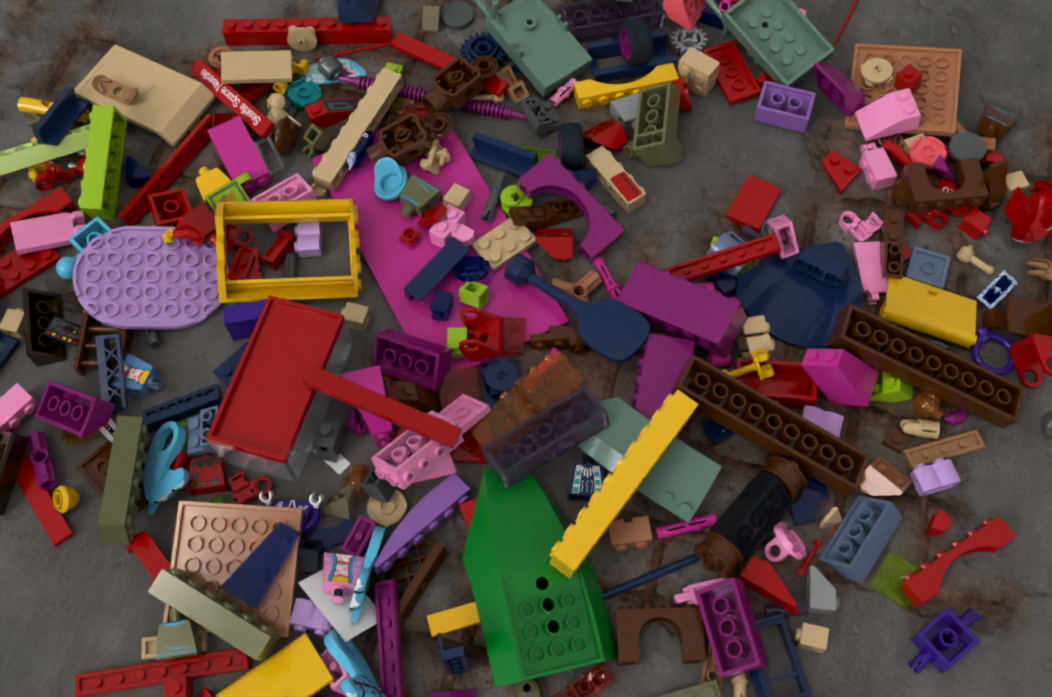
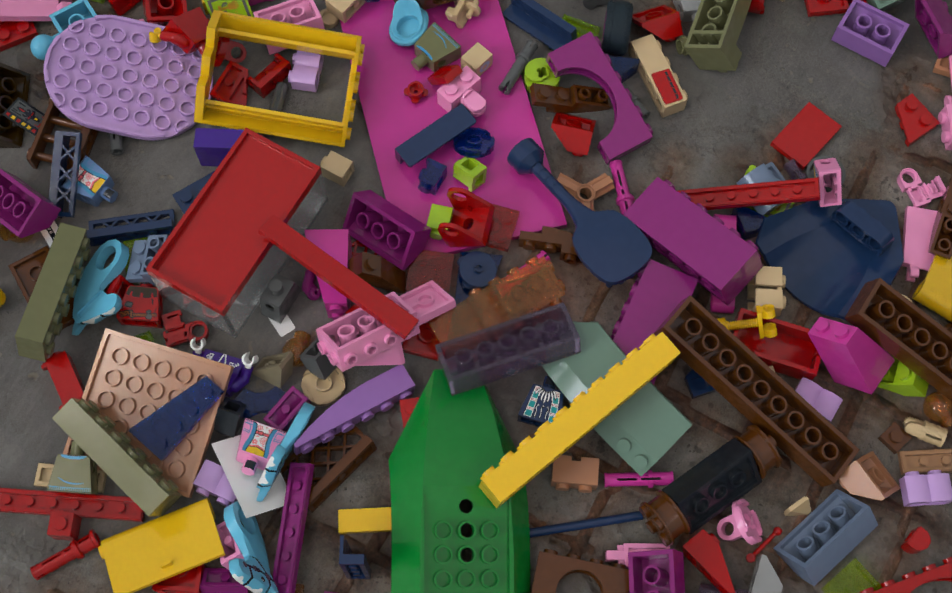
camera: 10 degrees right, 5 degrees up
tan plate [471,218,537,272] -> none
clear blue tile [789,479,829,526] -> none

